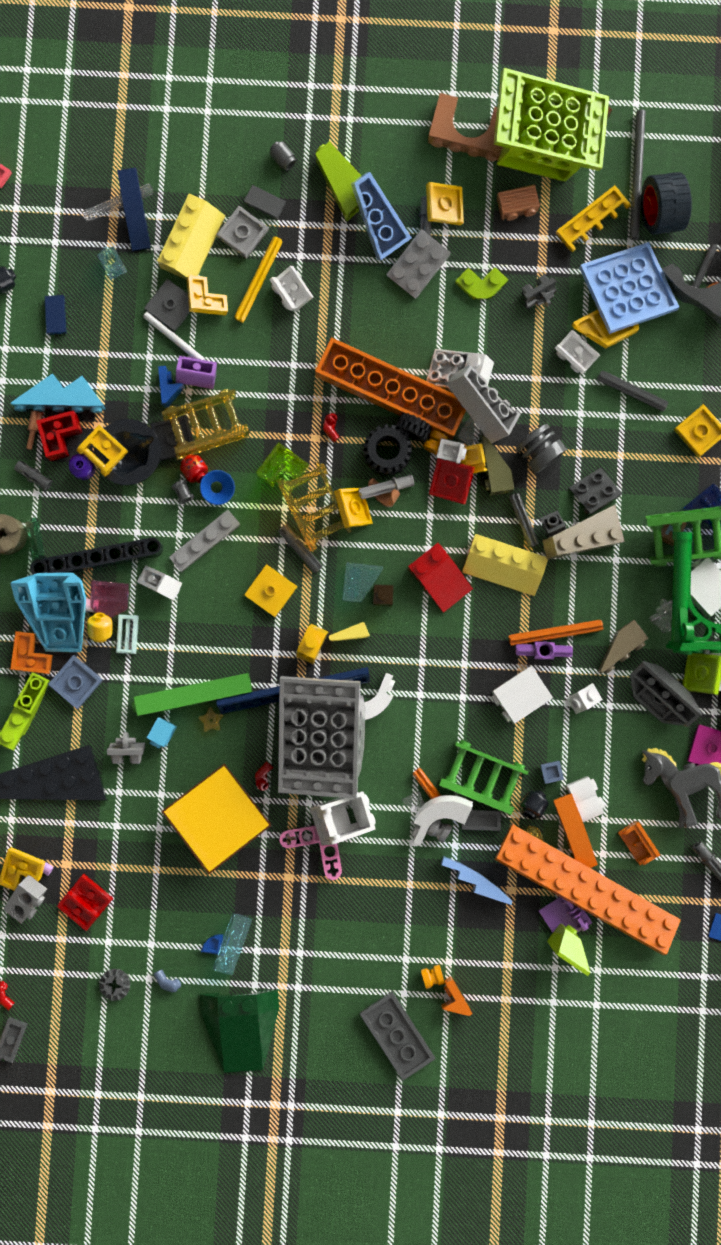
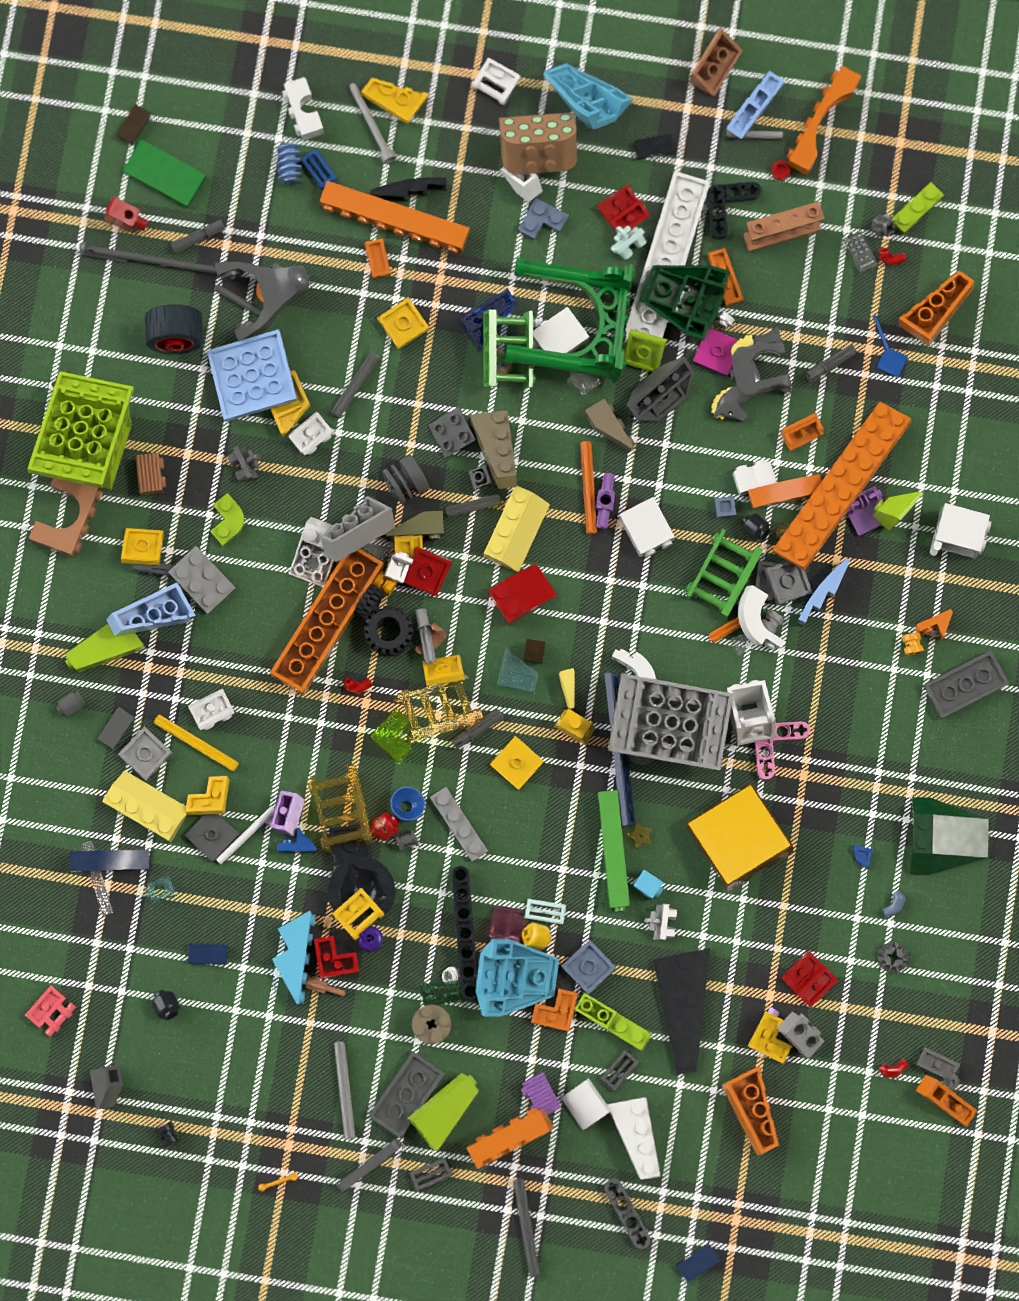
camera: 85 degrees left, 5 degrees down
dark grey pin [14,460,53,491] -> none
white slope [137,565,182,600] -> none
clear light blue hinge [213,913,252,975] -> none
red arm [255,761,273,791] -> none
yellow hinge [556,185,631,252] -> none
white bracket [567,683,603,714] -> none
dark grey piece [629,110,646,240] -> none
none -> white plate [442,967,460,987]
none -> tile [764,561,813,606]
none -> white container [930,503,991,559]

